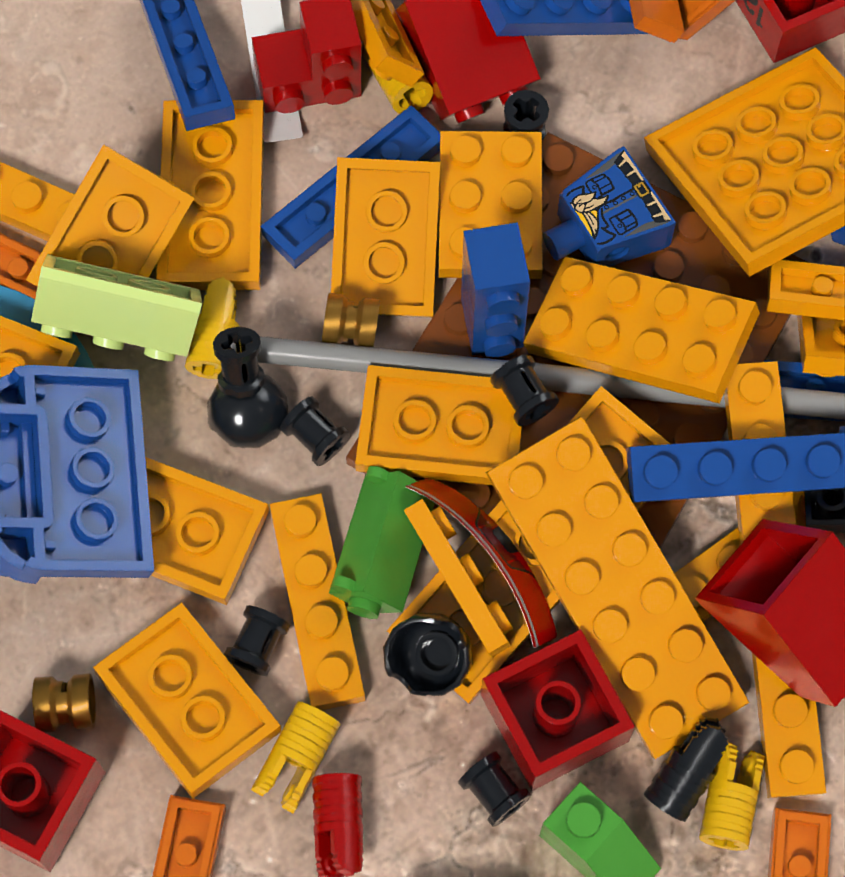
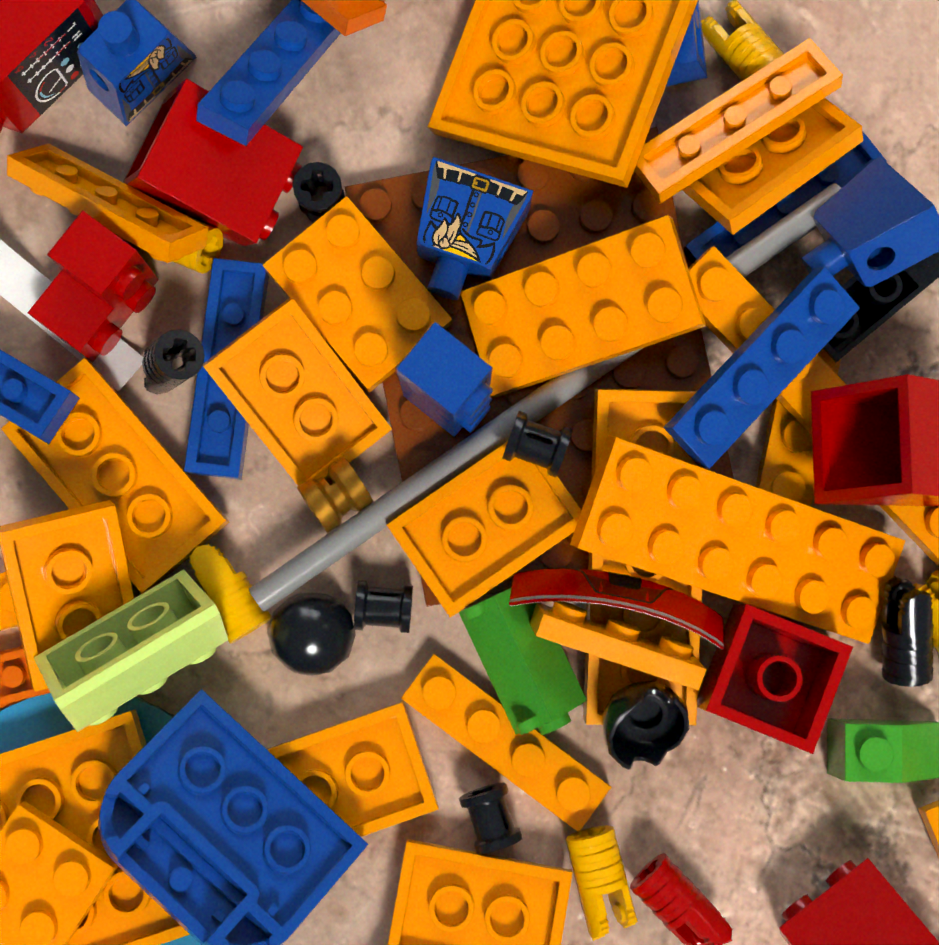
camera: 45 degrees left, 15 degrees up
black bush [213,327,265,398] -> none
black bush [458,751,531,827] -> none
none -> black hinge [142,329,205,395]

